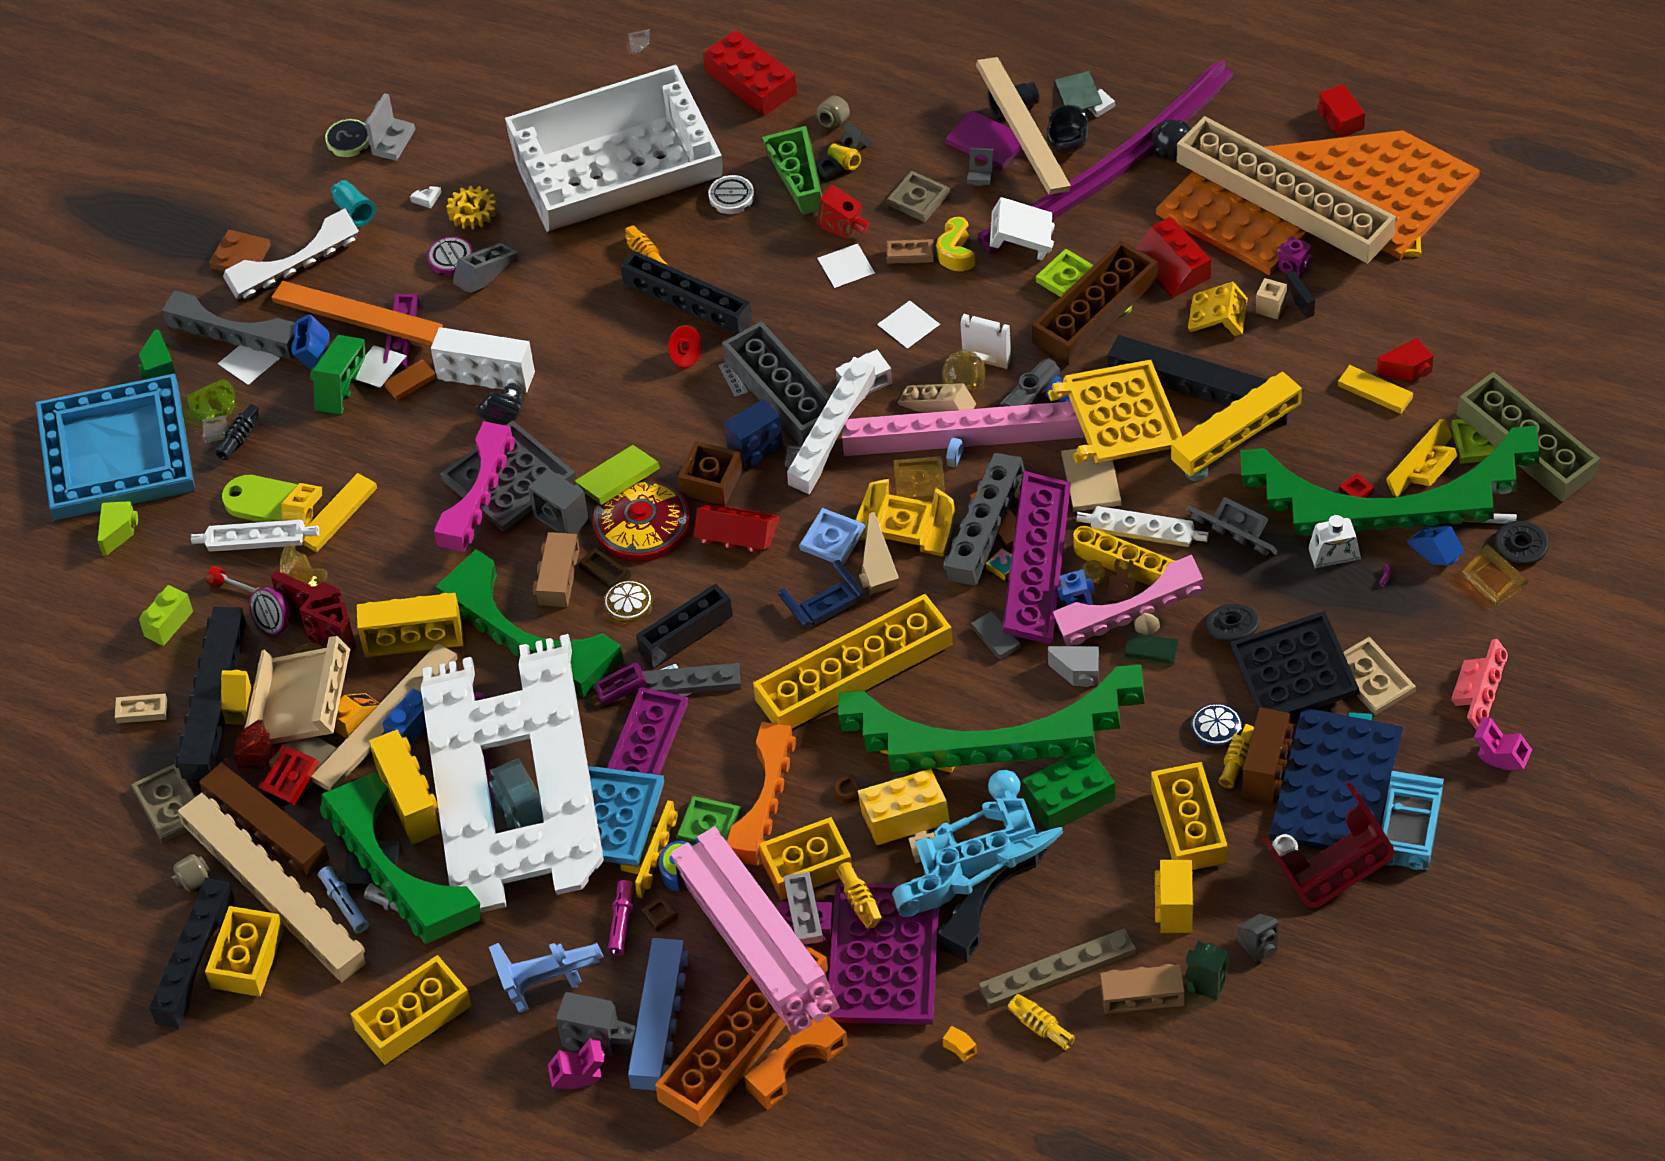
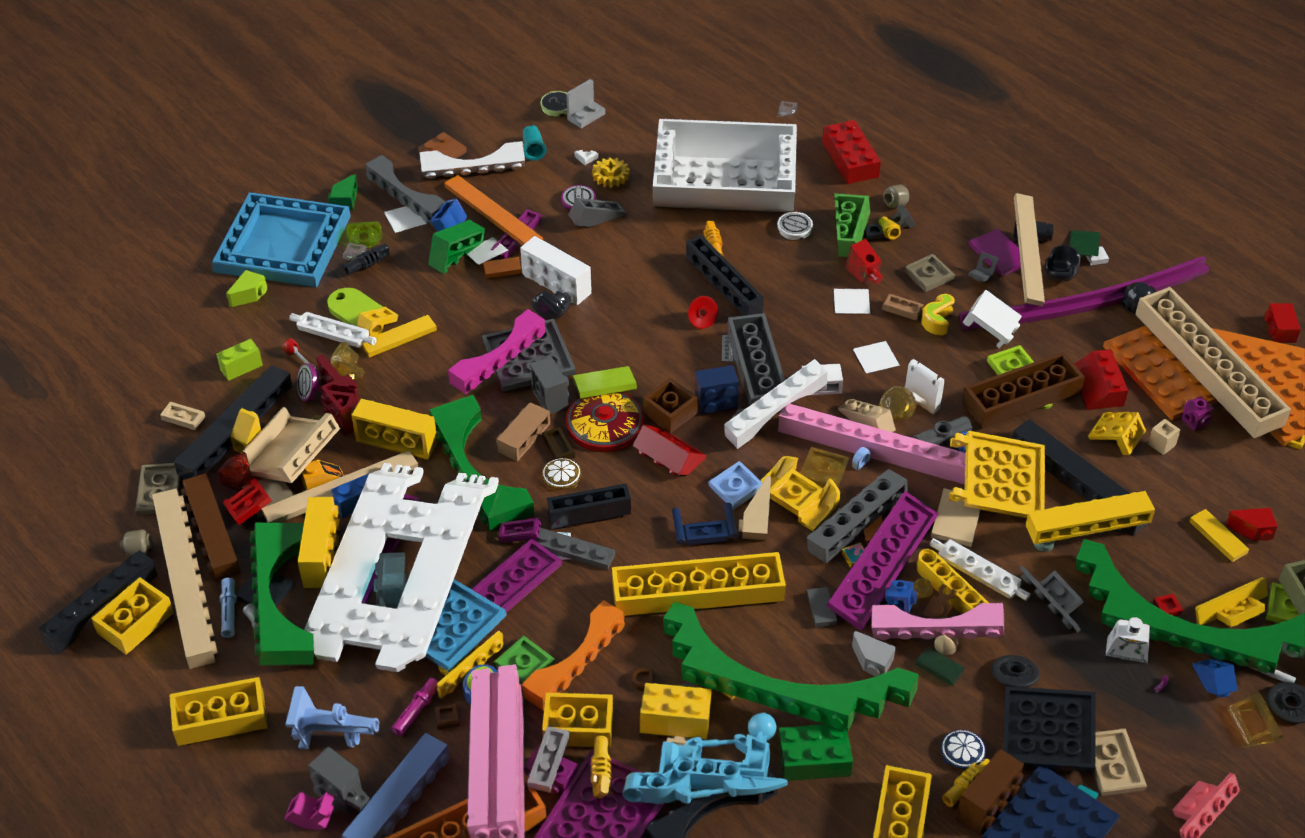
camera: 20 degrees right, 5 degrees down
black tile [1286,271,1315,318] -> none

